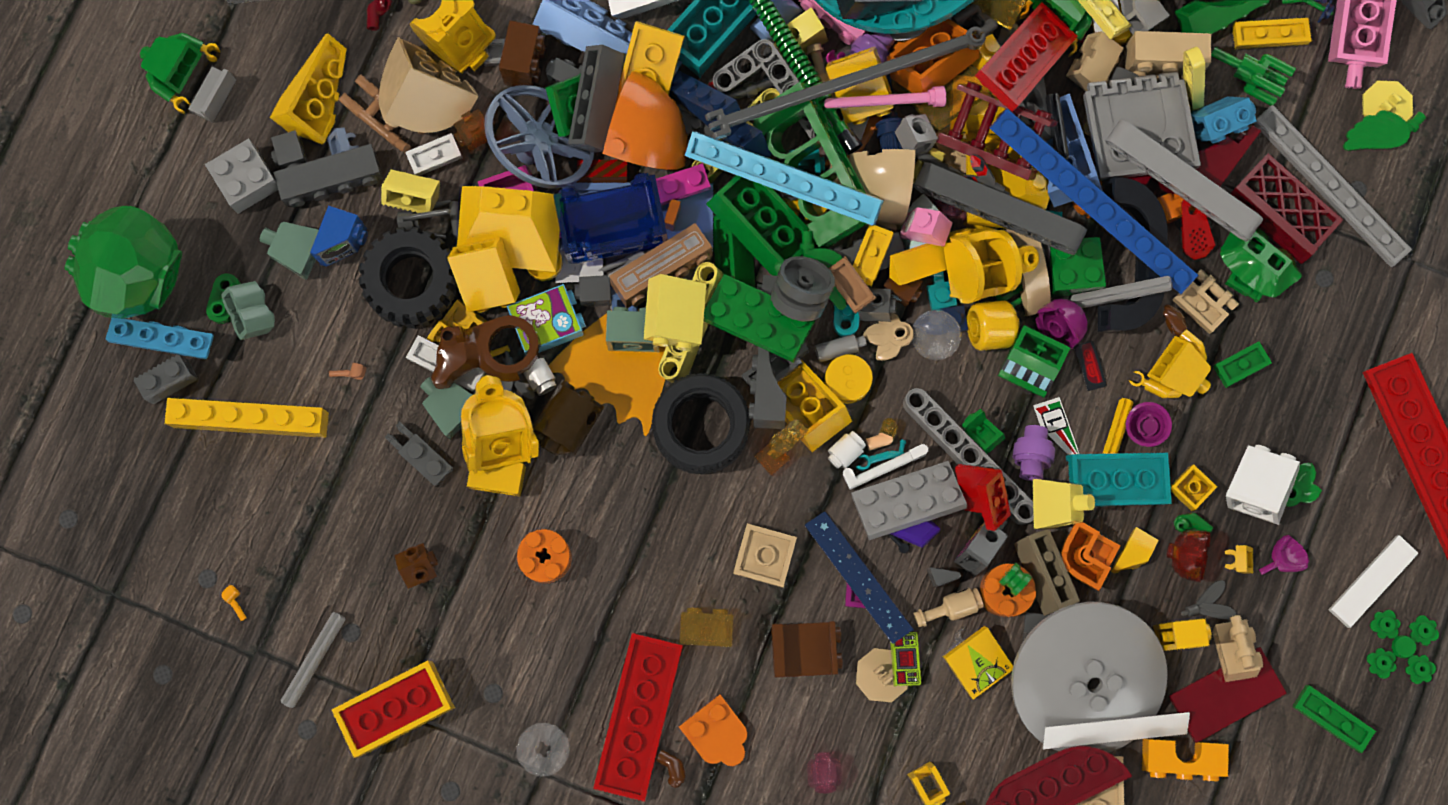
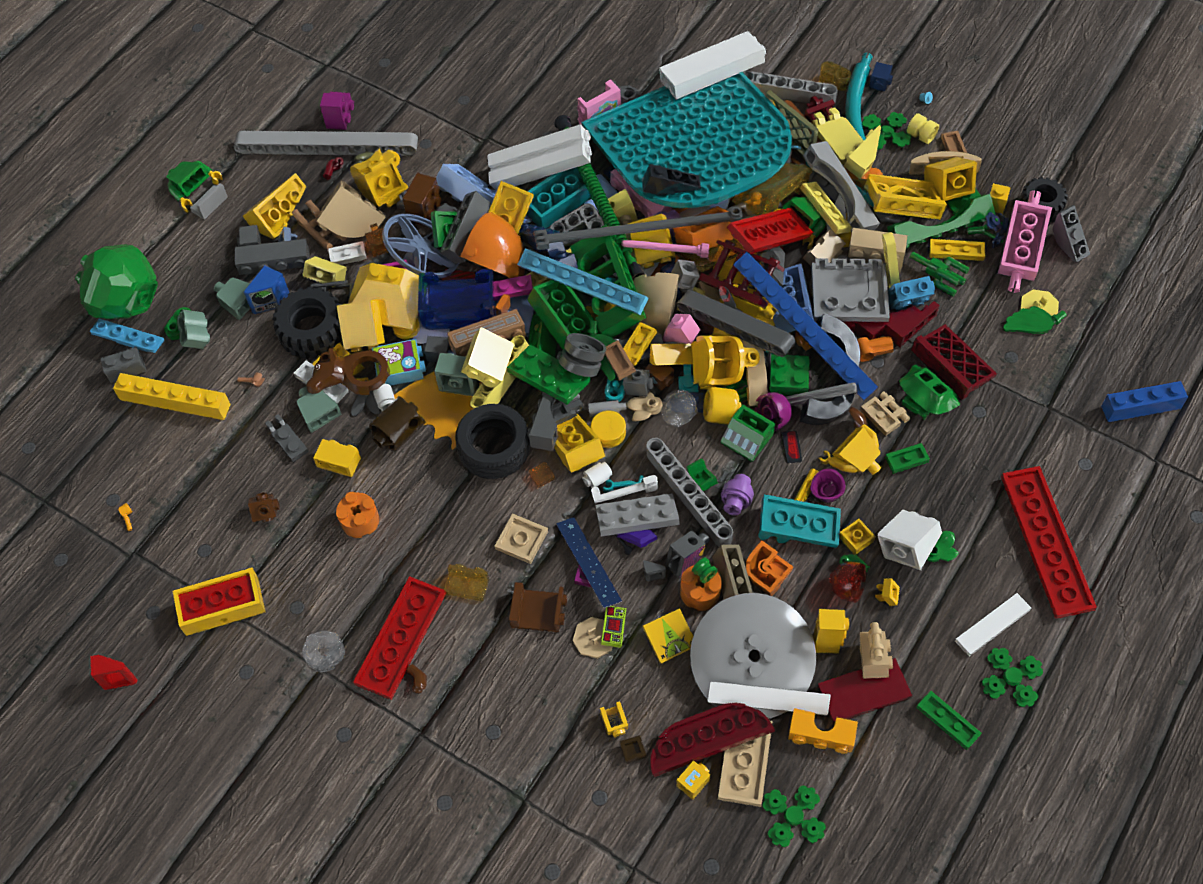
camera: 15 degrees right, 20 degrees down
light grey brick [205,138,278,214] -> none
light grey axle [281,612,345,708] -> none
yellow animal [461,375,539,474] -> none
orange plate [679,695,747,766] -> none
clear yellow hinge [767,419,809,459] -> none
clear pink head [807,752,842,794] -> none
arm [866,418,898,451] -> none
tan piece [913,588,983,628] -> none
red bracket [955,464,1011,531] -> none
sticker [1033,397,1080,455] -> none
light yellow torso [1033,479,1095,529] -> none
black axle [1046,93,1069,160] -> none
light grey beam [1105,120,1263,241] -> none
yellow slope [1111,527,1159,573] -> none
red piece [1181,200,1215,260] -> none
dark grey piece [1181,580,1236,619] -> none
light grey tile [1253,105,1412,268] -> none
magenta piece [1259,535,1309,575] -> none

